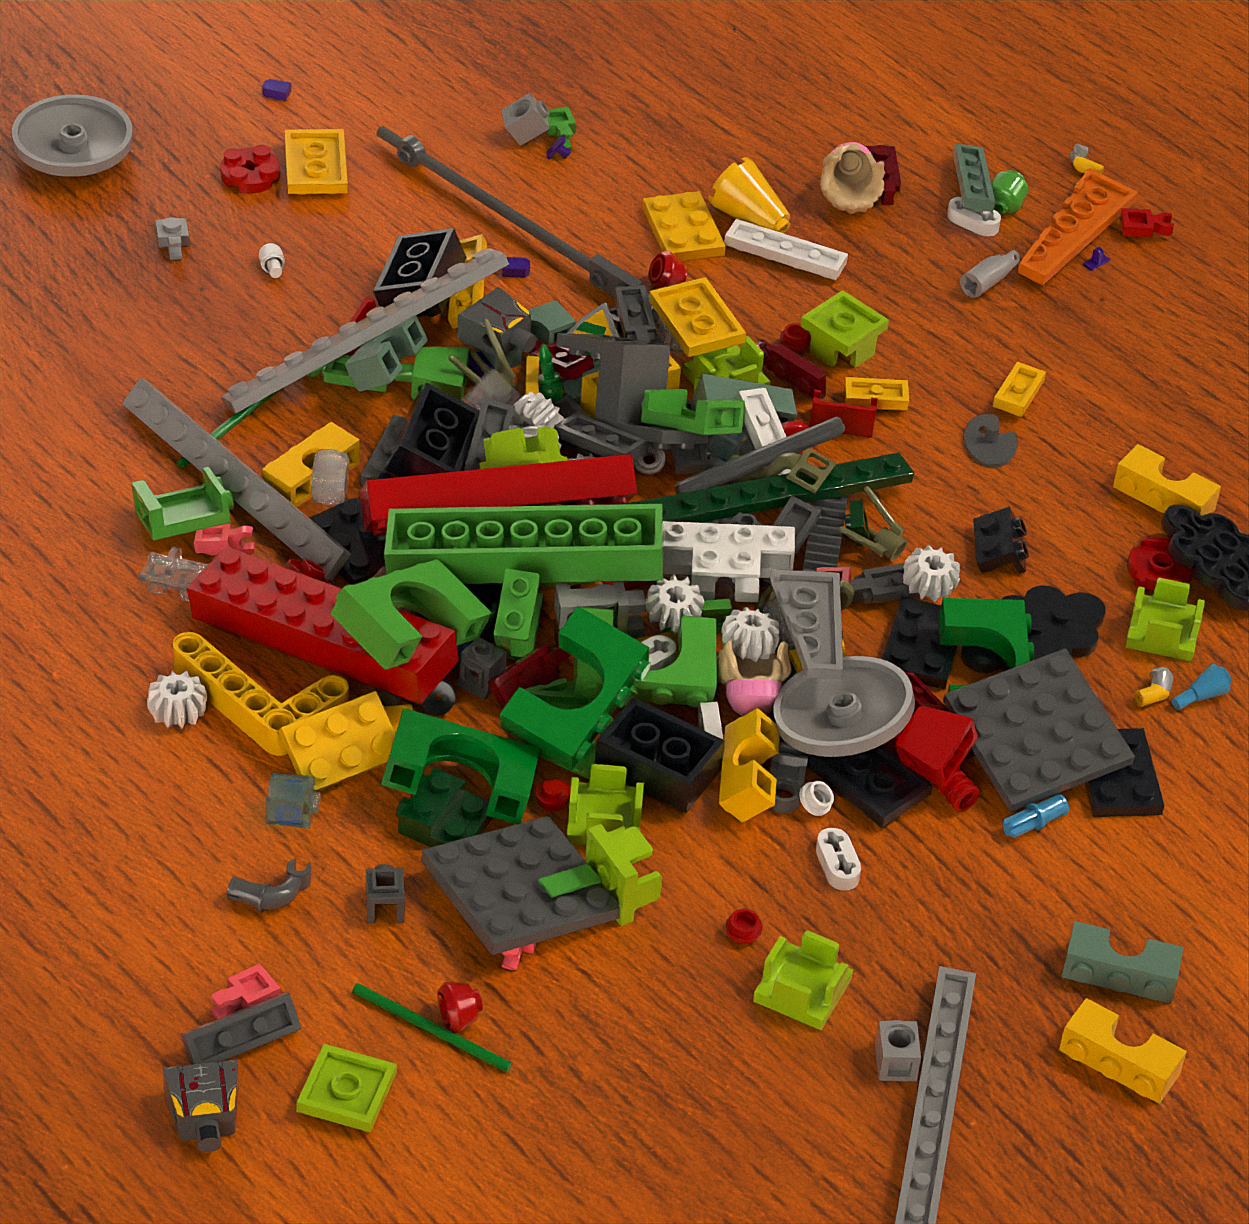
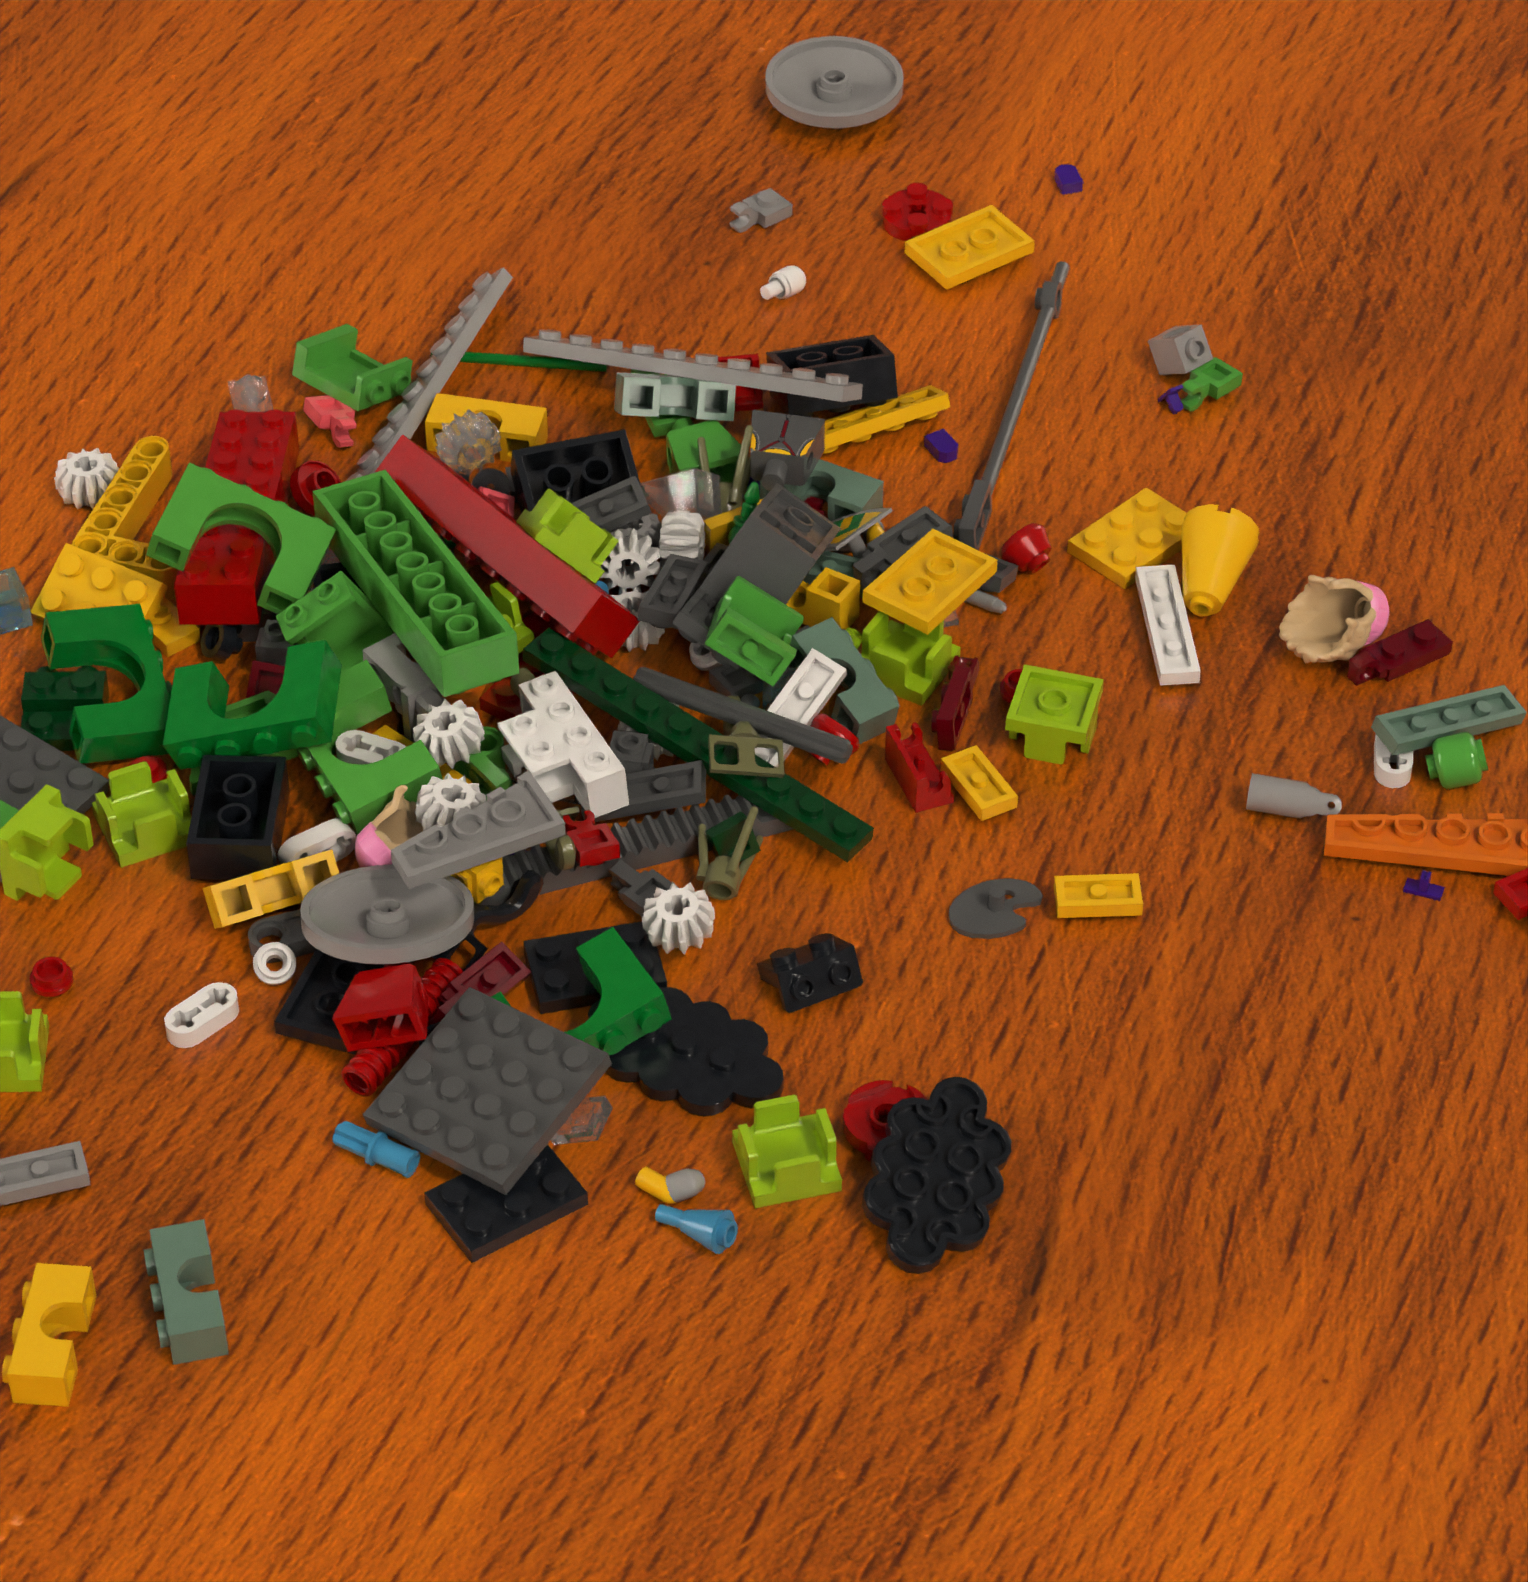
camera: 65 degrees right, 0 degrees up
yellow arch [1113,444,1221,516] -> none

